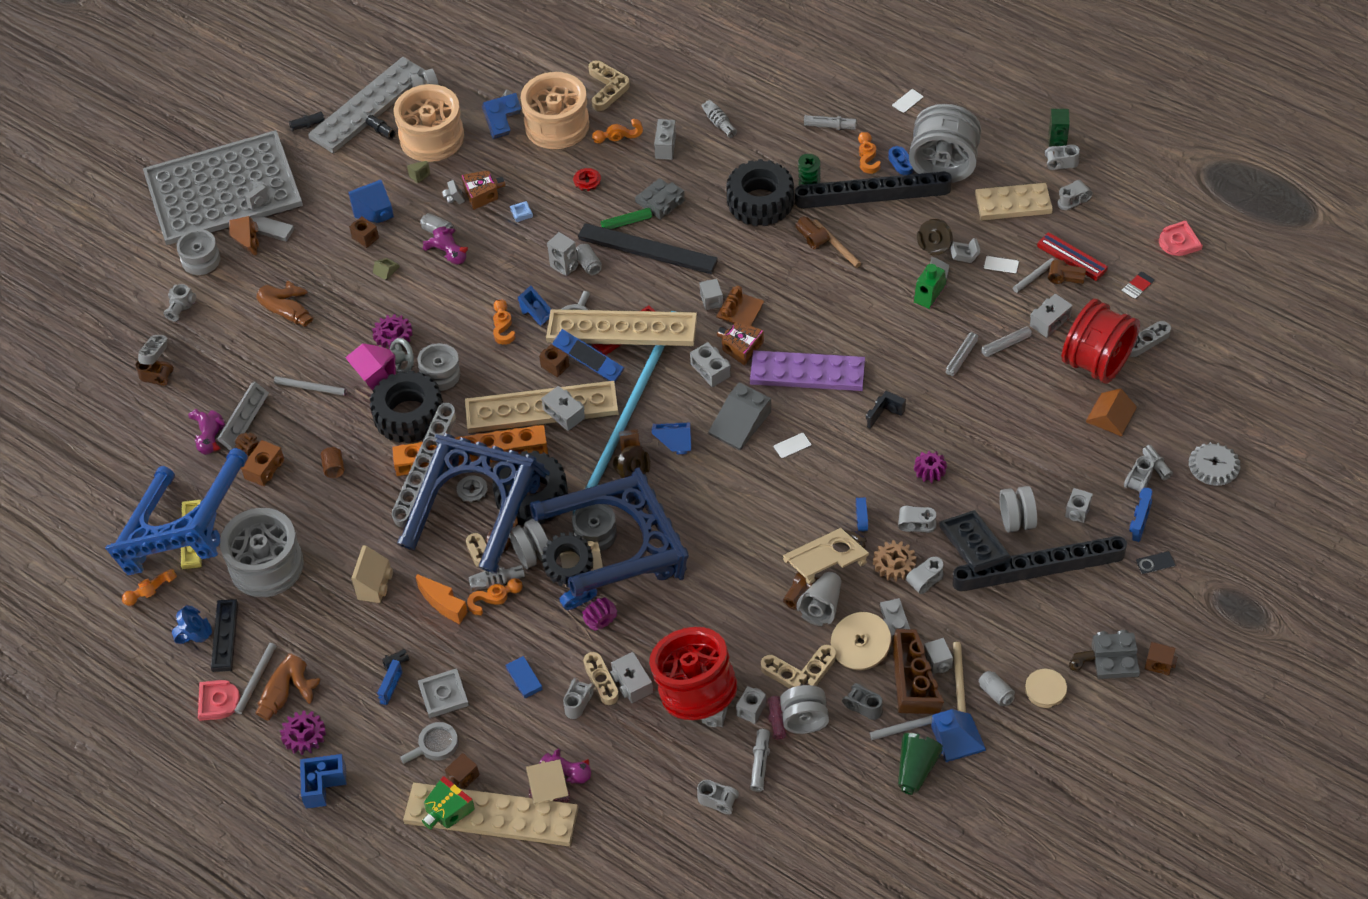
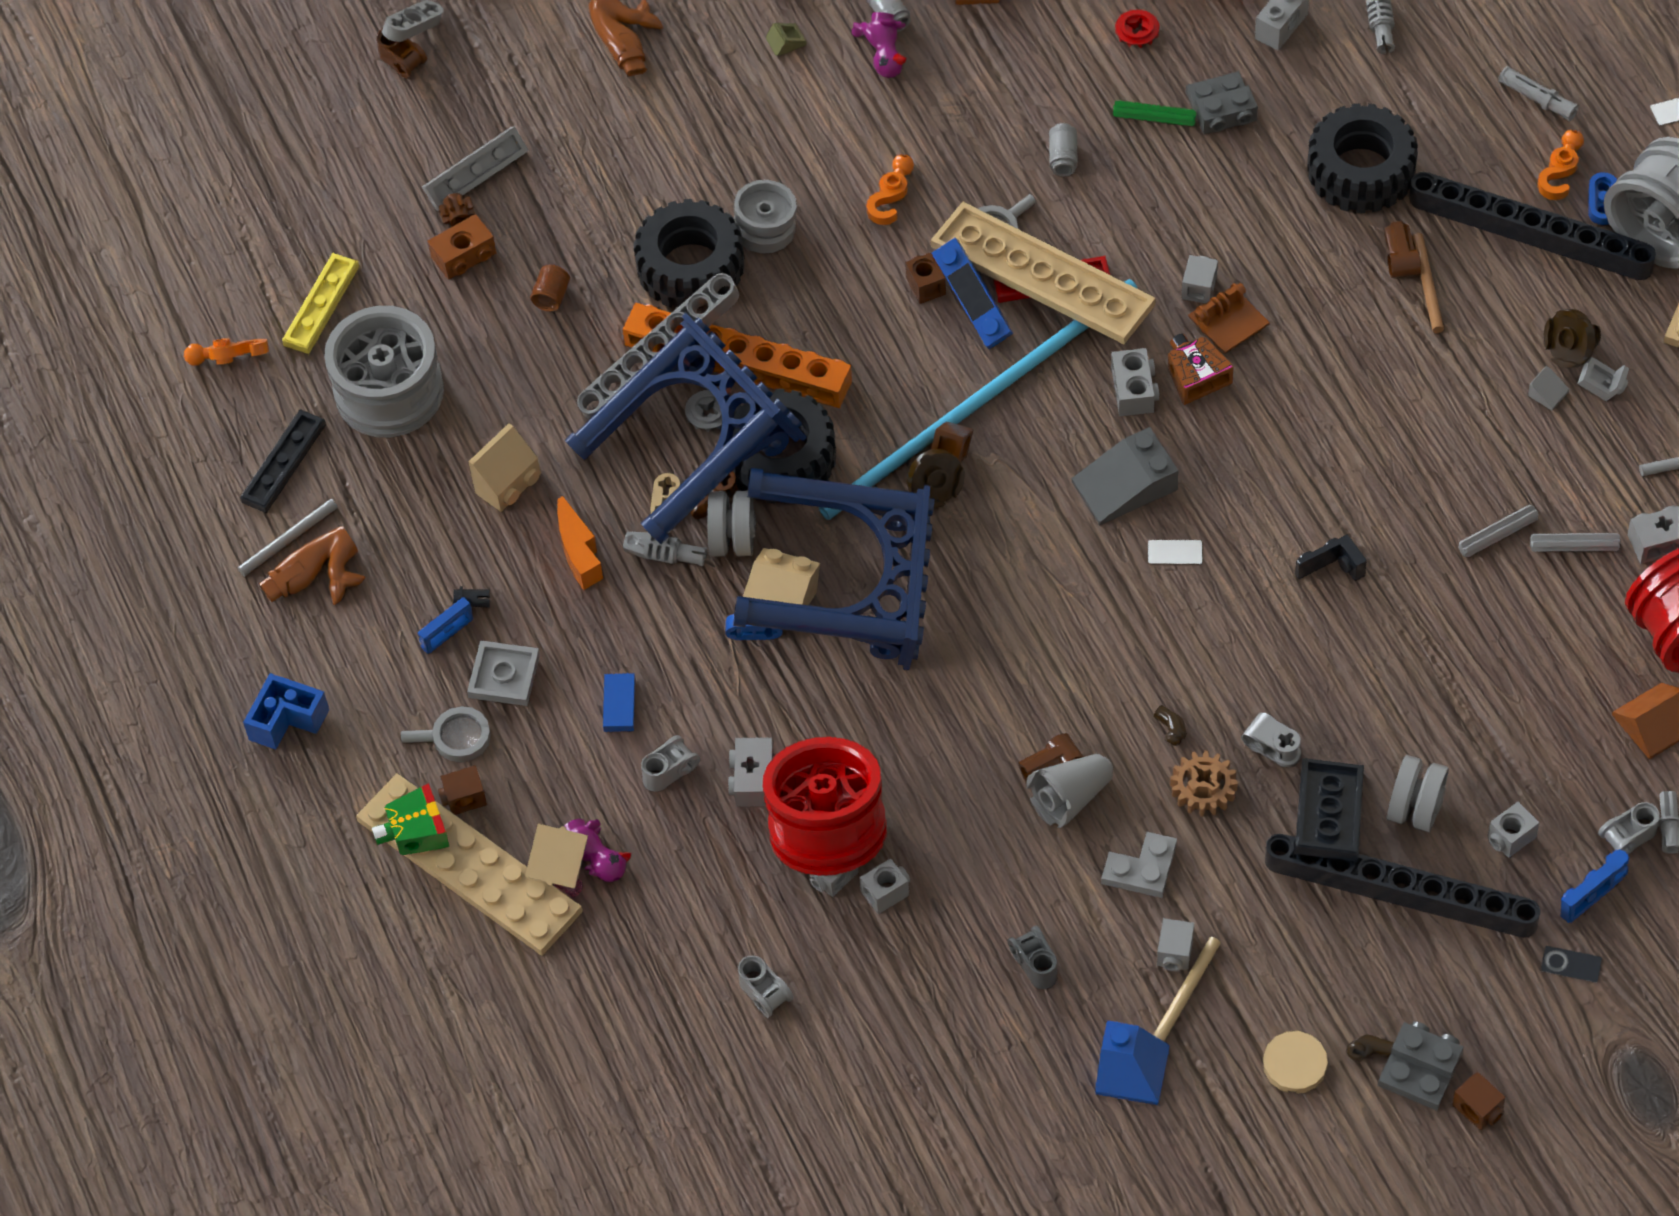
camera: 30 degrees right, 5 degrees up
blue arch [105,448,248,575] -> none
blue tile [172,605,212,644] -> none
magenta animal [188,409,225,455] -> none
coral tile [198,680,241,721] -> none
light grey bar [274,376,346,396] -> none
magenta gear [280,711,326,755] -> none
dark pink piece [345,338,414,391] -> none
magenta gear [372,314,413,350] -> none
tan plate [465,381,618,433] -> none
orange piece [467,578,523,615] -> none
light blue tile [510,201,533,222] -> none
blue slope [518,286,551,326] -> none
light grey brick [541,386,585,431] -> none
black tyre [542,532,593,587] -> none
light grey brick [547,232,578,276] -> none
dark grey wheel [572,504,617,552] -> none
black tile [578,223,718,275] -> none
magenta gear [582,597,617,631] -> none
tan beam [583,652,619,705] -> none
blue slope [652,422,691,454] -> none
medium lavender plate [750,350,865,391] -> none
light grey pin [750,729,770,792] -> none
tan beam [761,645,836,689] -> none
clear pink pin [767,696,786,740] -> none
light grey wheel [780,685,829,734] -> none
tan piece [783,528,869,584] -> none
dark green piece [798,154,821,185] -> none
tan piece [831,612,891,670] -> none
blue beam [856,497,868,531] -> none
light grey bar [869,715,932,740] -> none
reddish brown wedge [892,629,944,714] -> none
dark green cone [898,733,943,795] -> none
light grey piece [906,557,943,594] -> none
green torso [914,264,946,309] -> none
magenta gear [914,450,947,484] -> none
light grey head [979,671,1015,706] -> none
white sticker [984,256,1019,273] -> none

